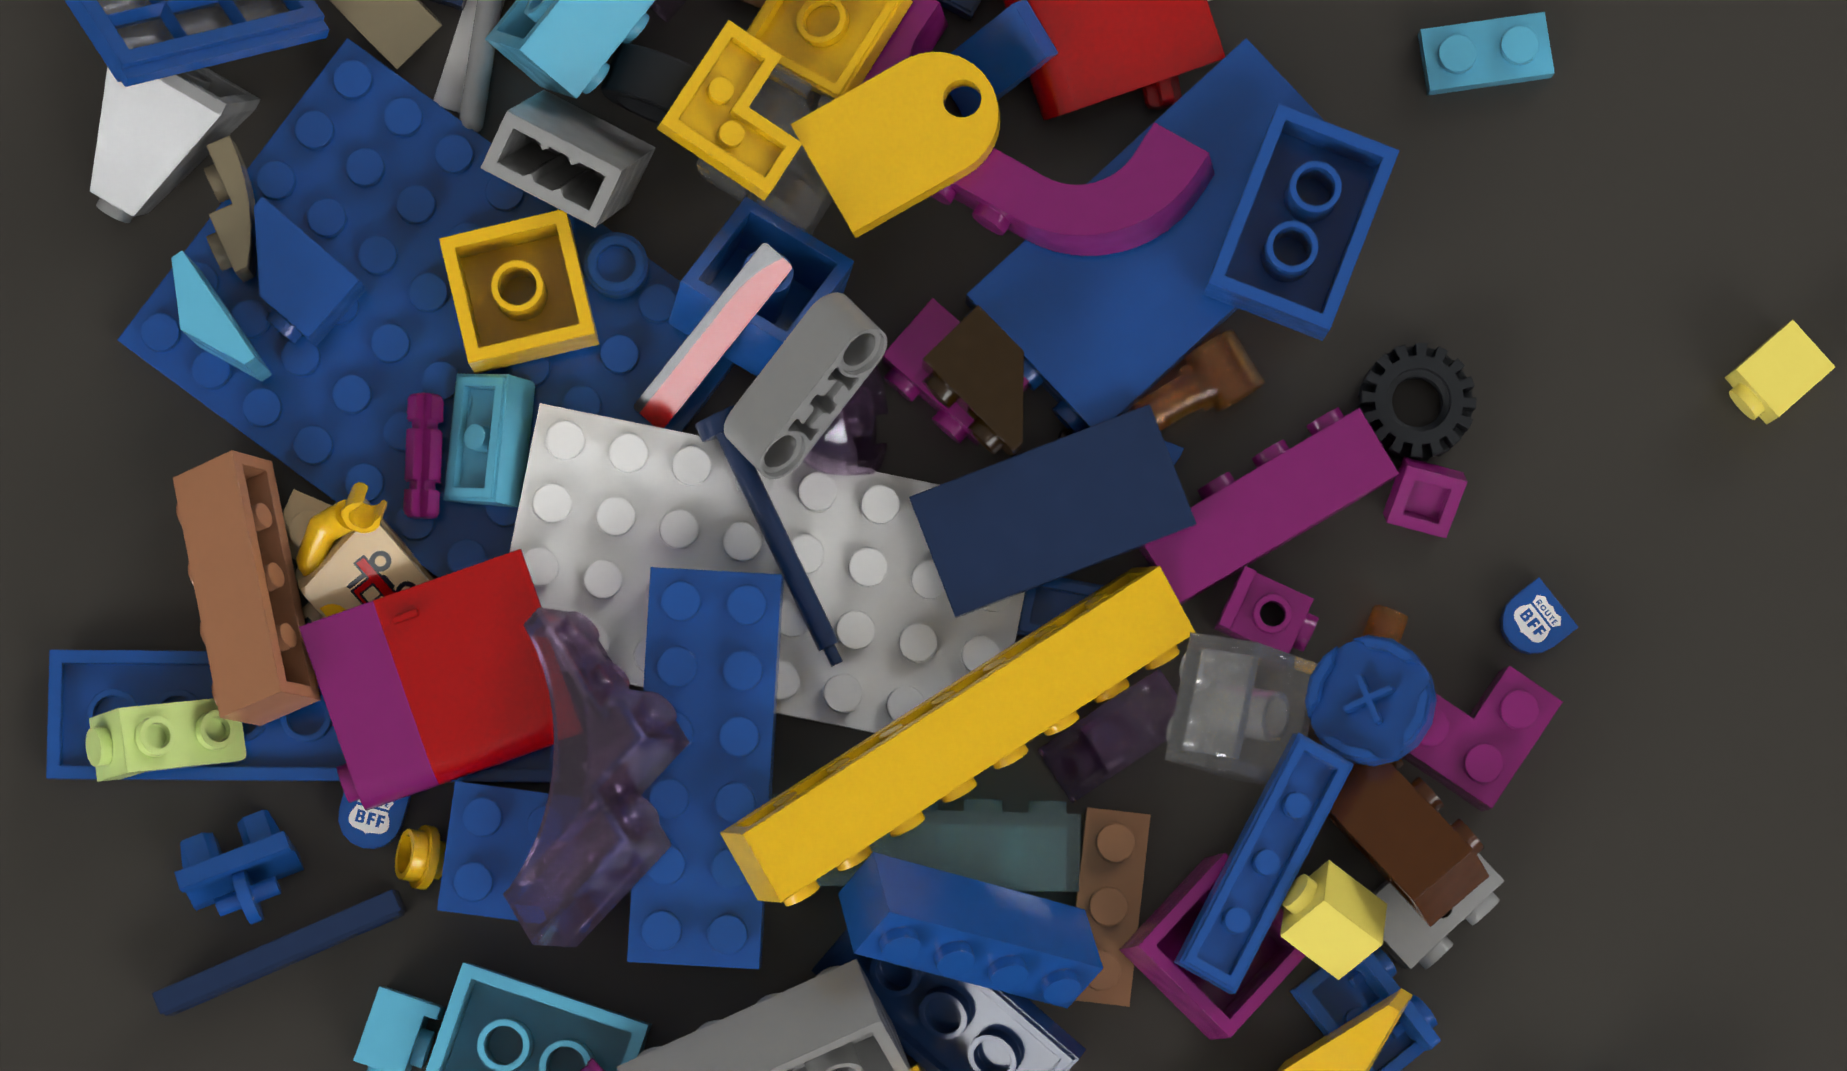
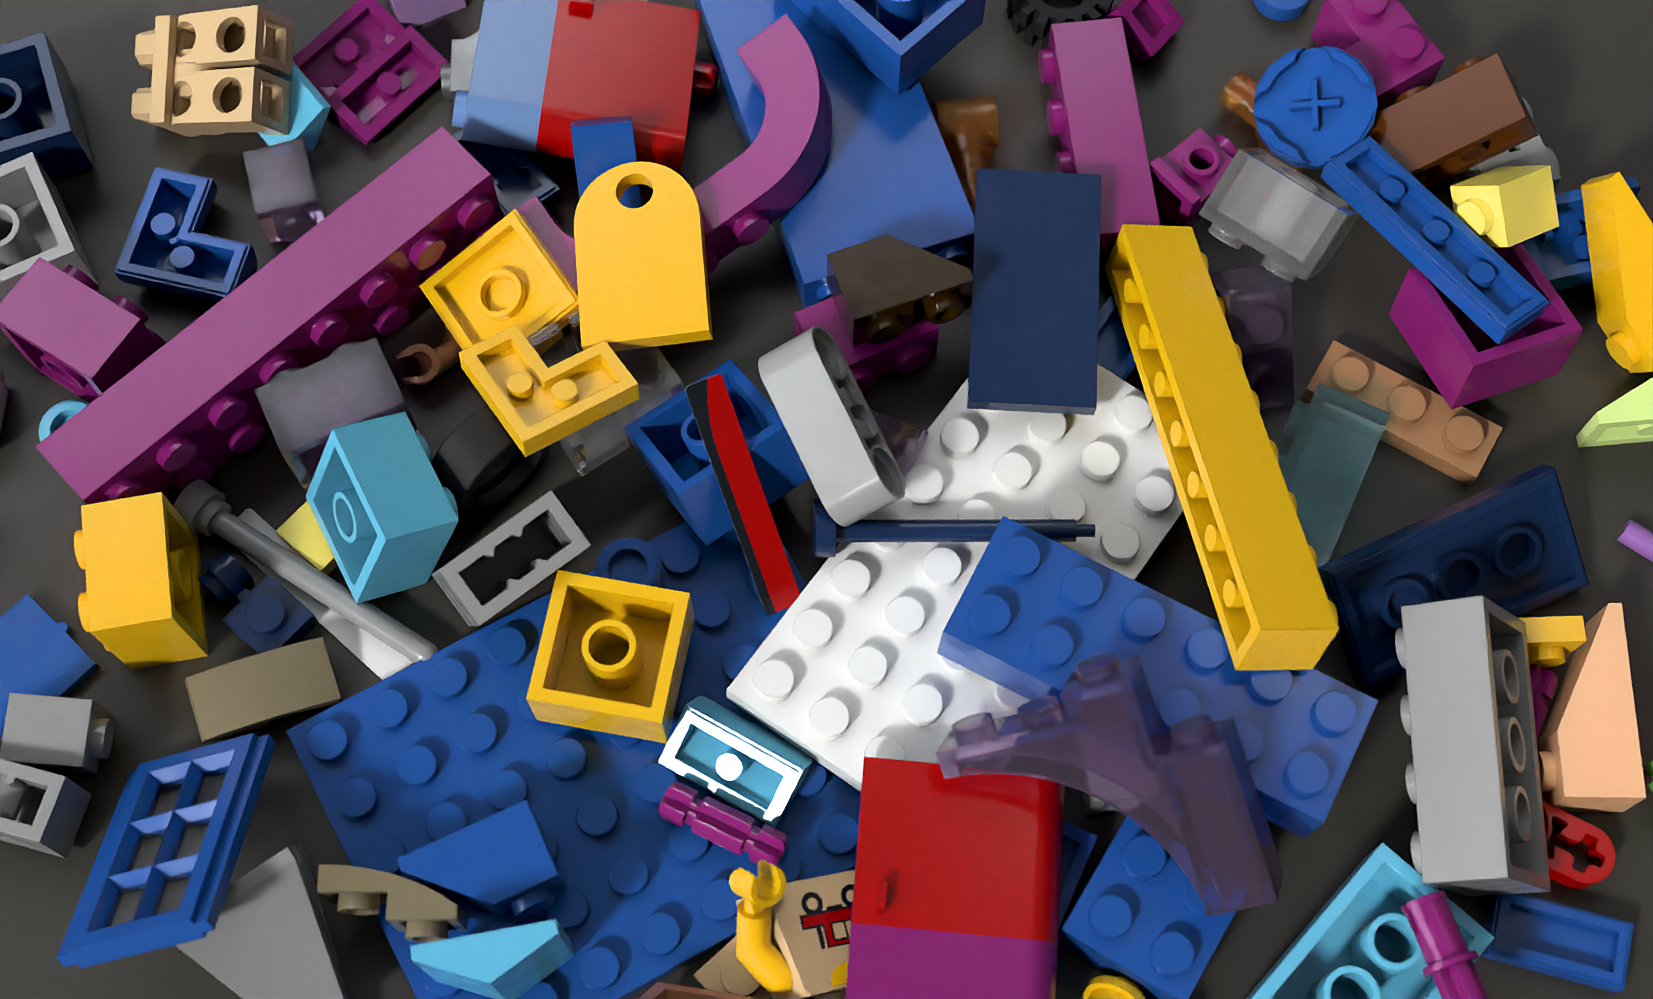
camera: 60 degrees left, 15 degrees down
blue brick [838,852,1103,1009] -> none

